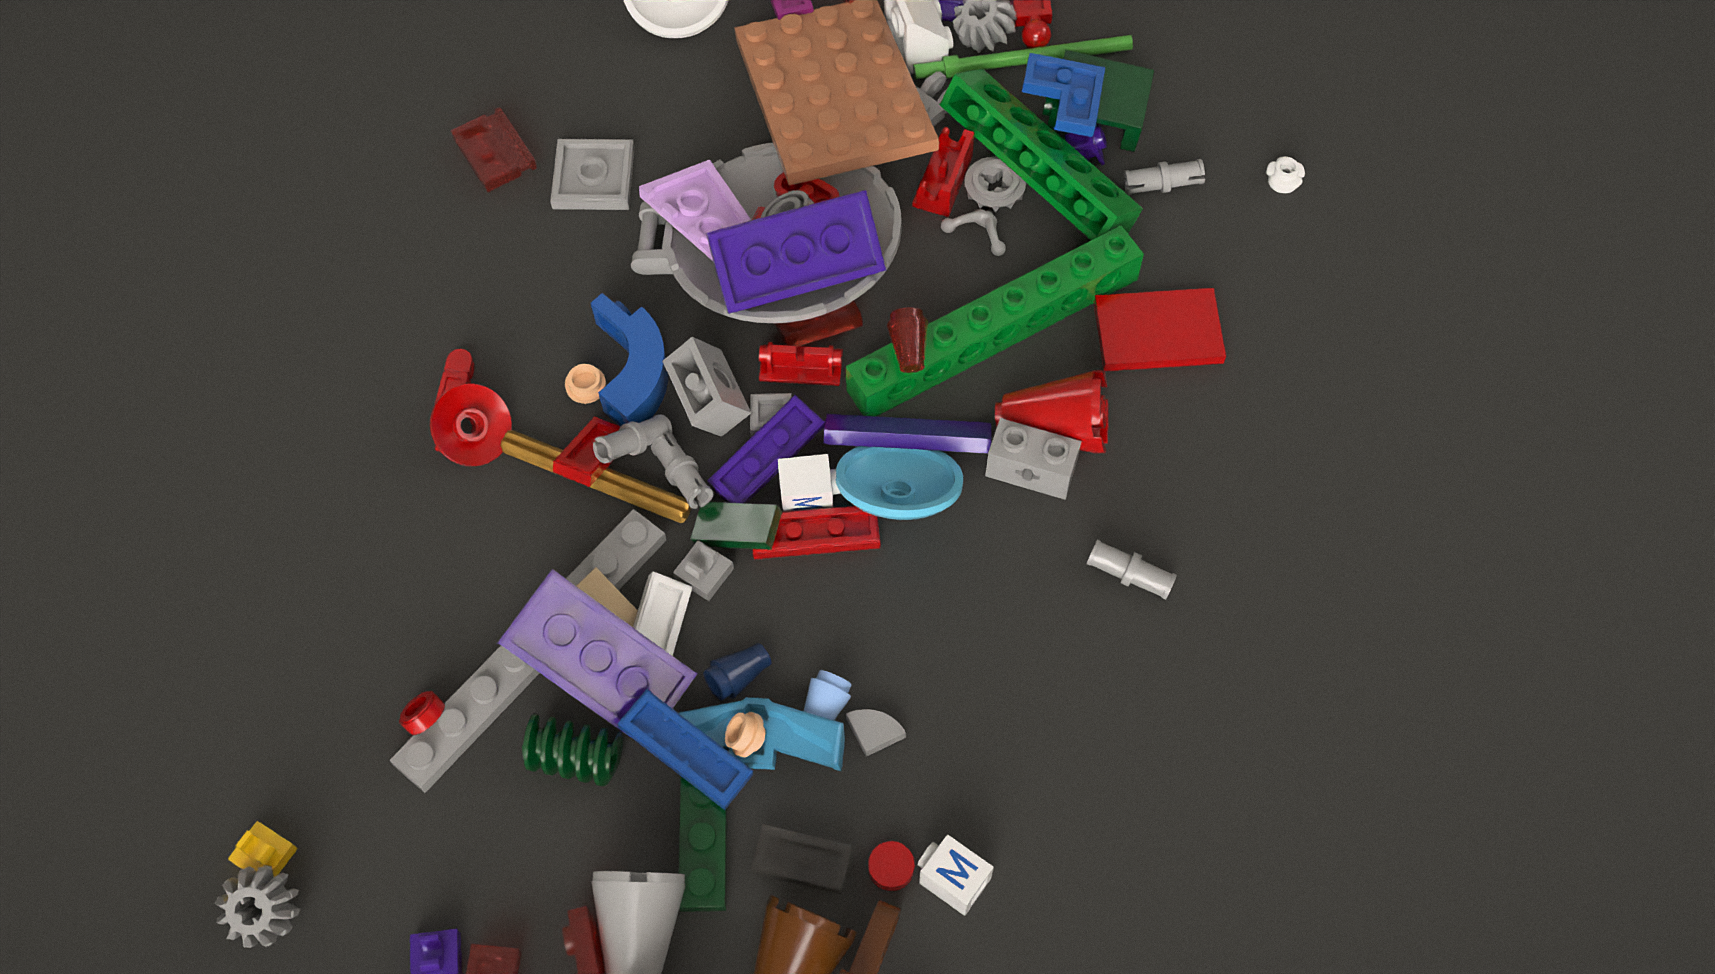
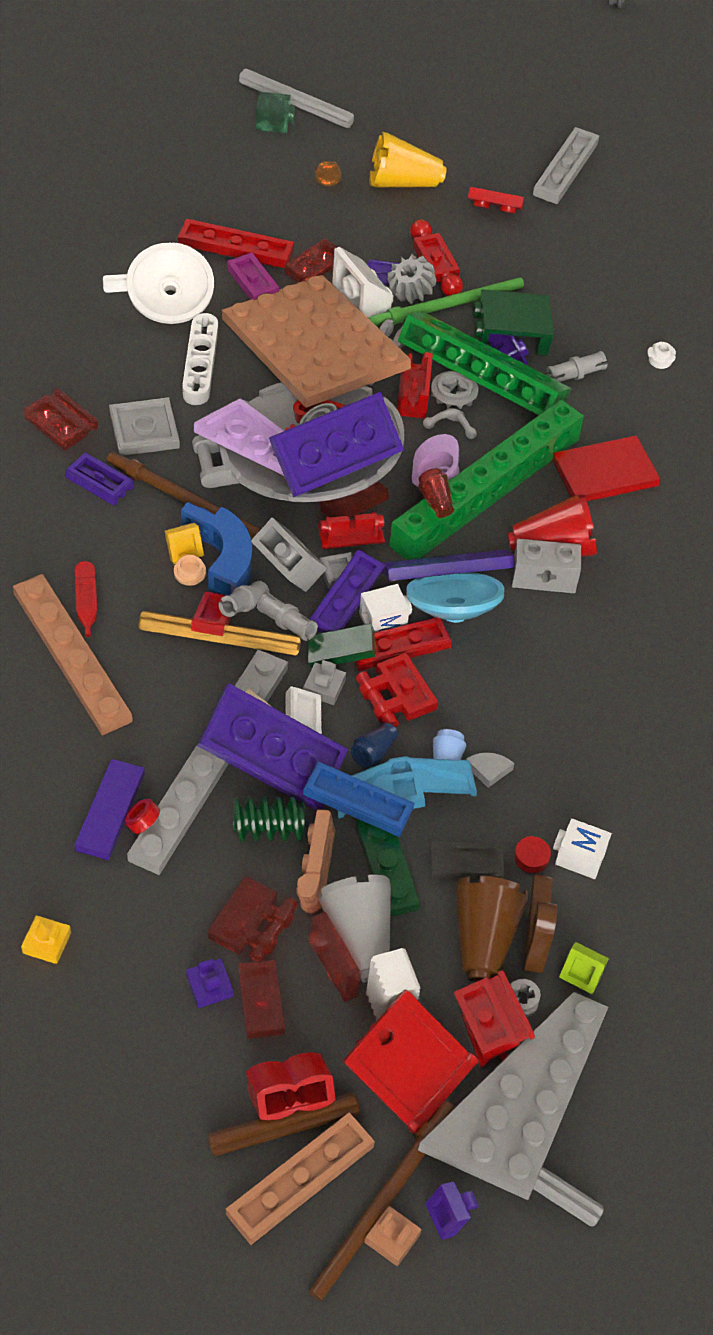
camera: 20 degrees left, 10 degrees down
light grey gear [214,865,301,948] -> none
red dish [430,384,512,466] -> none
light nougat plate [725,712,766,758] -> none
blue plate [1022,53,1105,137] -> none
light grey pin [1086,539,1177,600] -> none
none -> nougat plate [13,574,133,735]
none -> dark purple tile [65,452,134,506]
none -> dark purple tile [75,759,145,860]
none -> reddish brown bar [107,451,261,539]
none -> yellow tile [165,523,204,564]
none -> white beam [183,313,218,405]
none -> clear red plate [208,876,299,963]
none -> nougat hinge [296,810,336,914]
none -> red plate [356,653,438,728]
none -> lavender piece [412,434,460,495]

